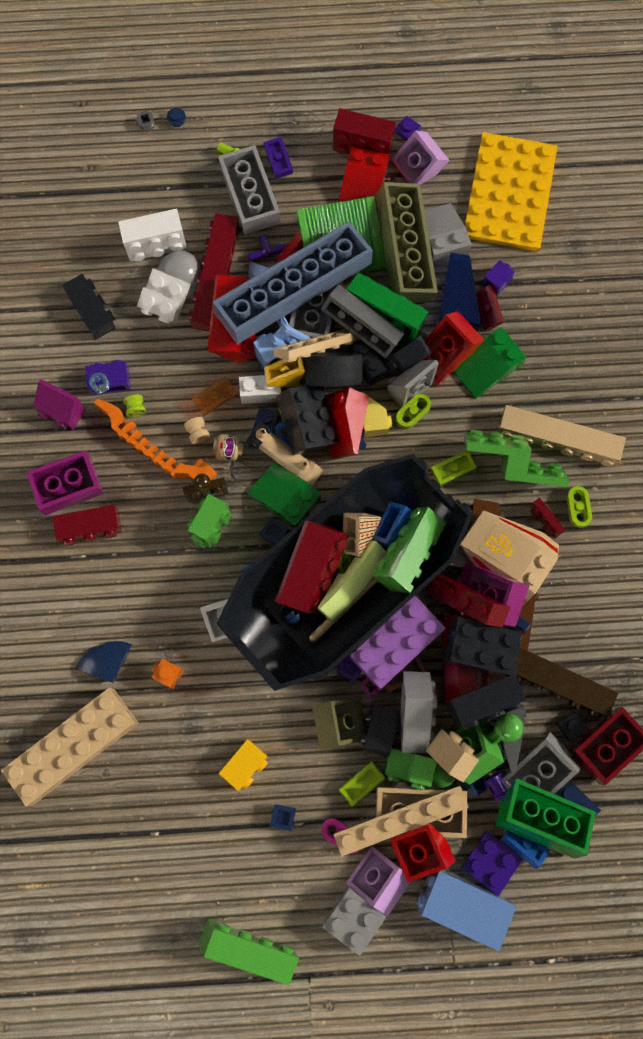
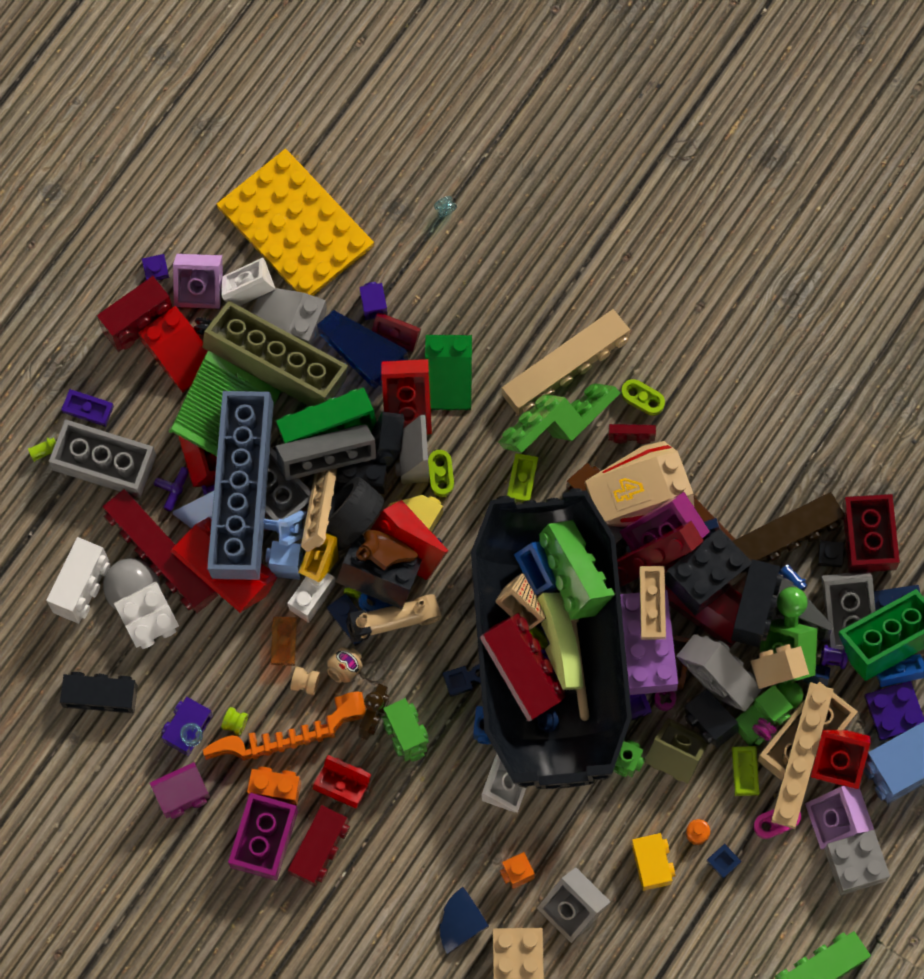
camera: 50 degrees left, 5 degrees down
green slope [248,462,321,529] -> none
none -> white slope [222,258,275,306]
none -> orange brick [247,767,301,806]
none -> red bracket [312,755,371,809]
none -> reddish brown arm [356,530,418,570]
none -> clear light blue bush [434,196,457,217]
none -> light grey slope [537,868,611,943]
none -> bright green brick [614,740,645,778]
none -> tan plate [639,566,666,640]
none -> orange piece [686,819,711,845]
none -> magenta bush [752,717,777,741]
none -> blue pin [779,564,807,591]

